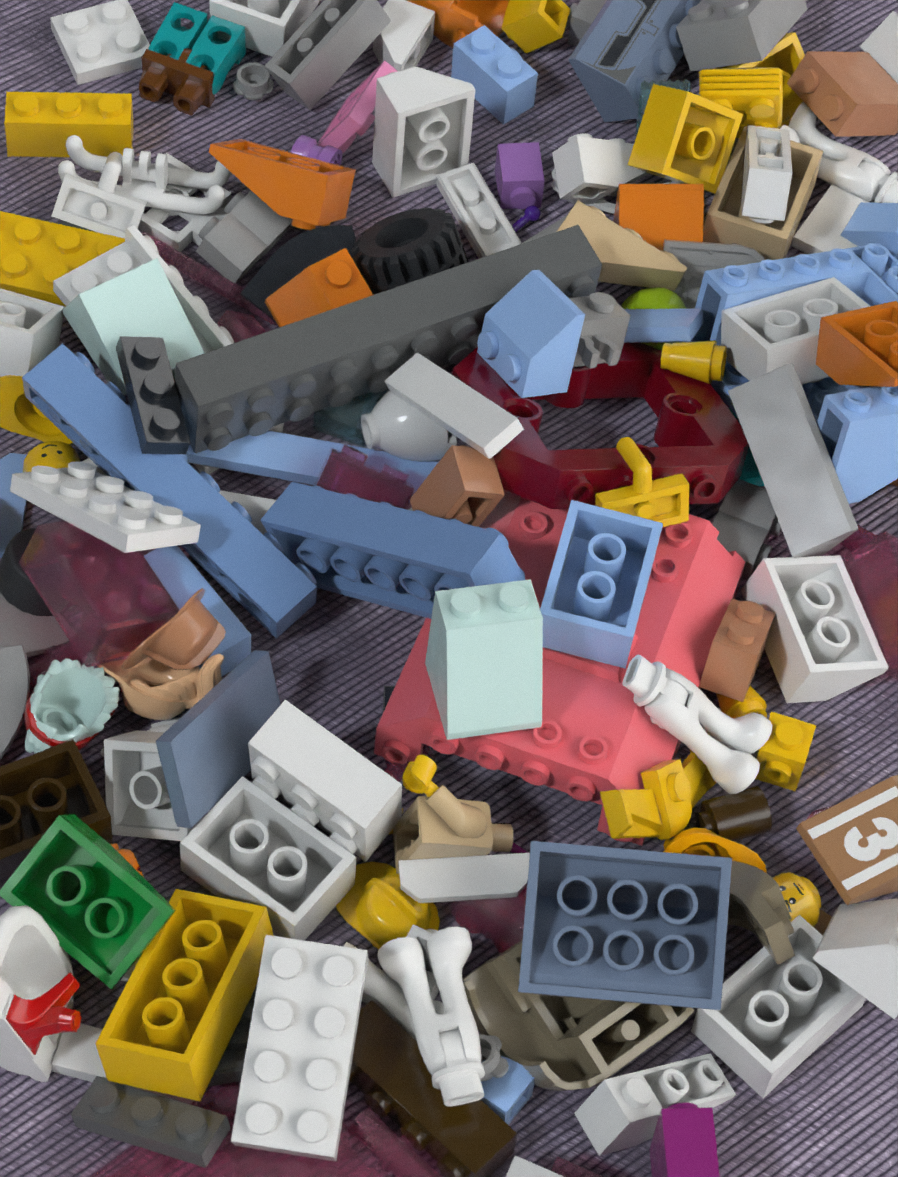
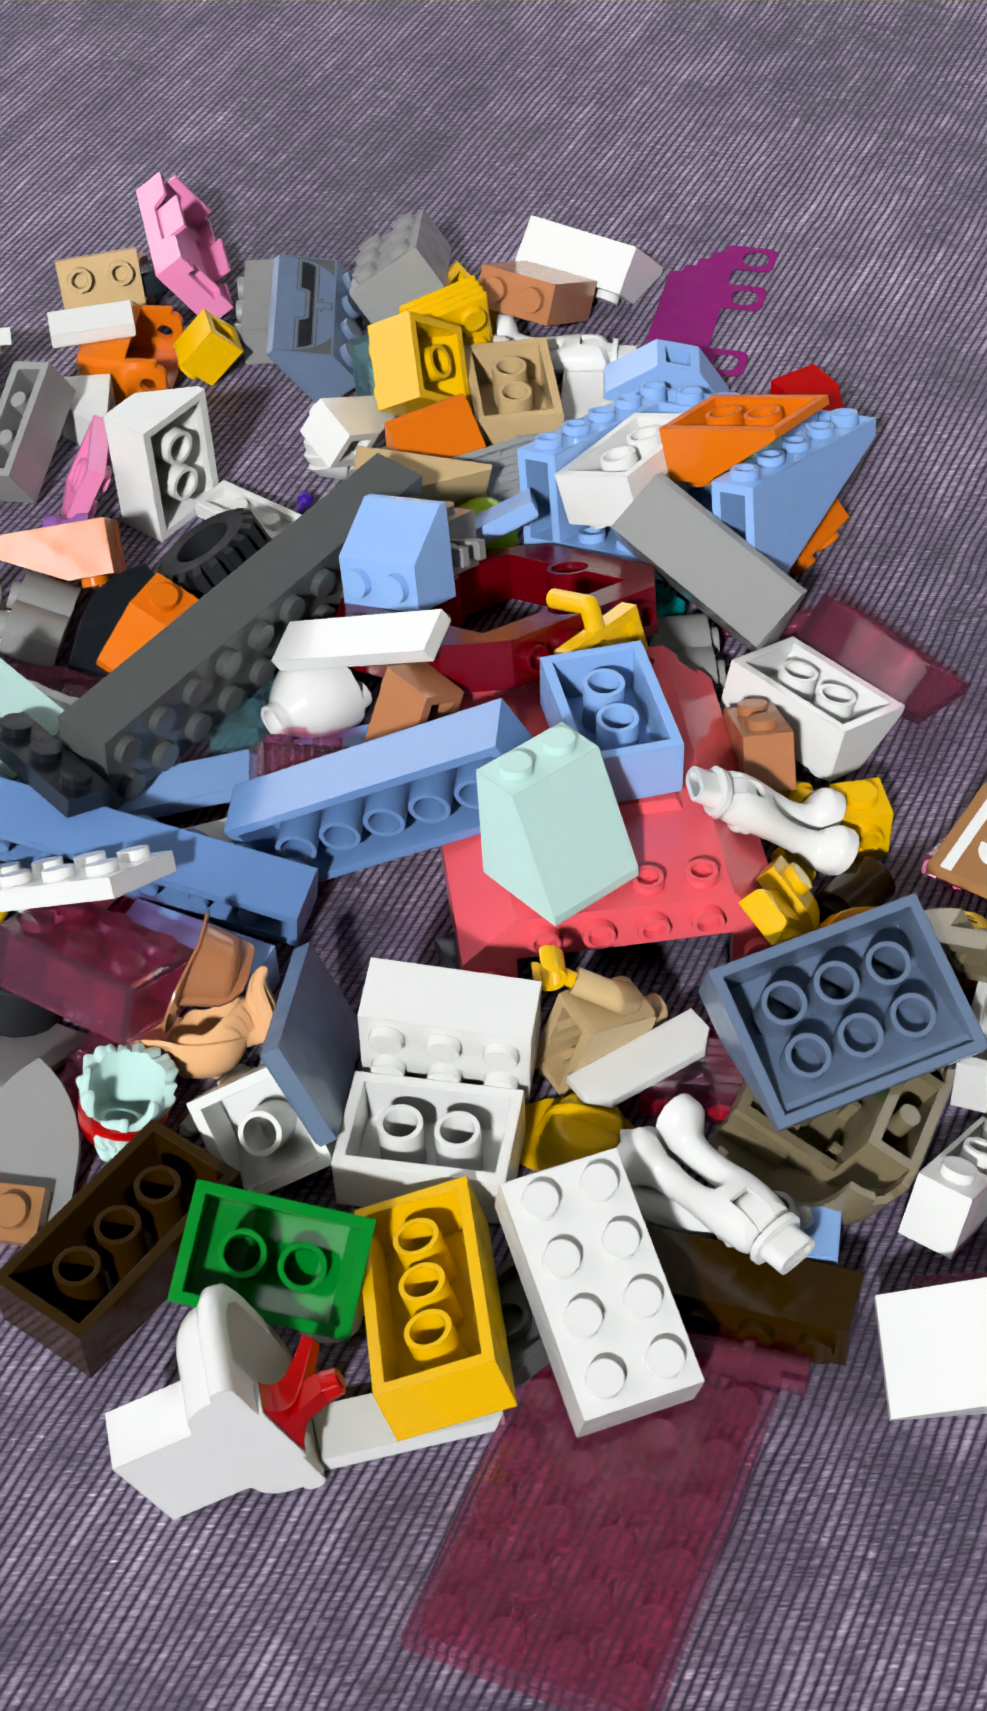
camera: 20 degrees left, 10 degrees down
dark grey plate [71,1076,231,1168] -> none
light blue brick [451,25,538,125] -> none
medium lavender brick [495,142,545,209] -> none
yellow cone [661,340,727,384] -> none
white slope [741,125,793,224] -> none

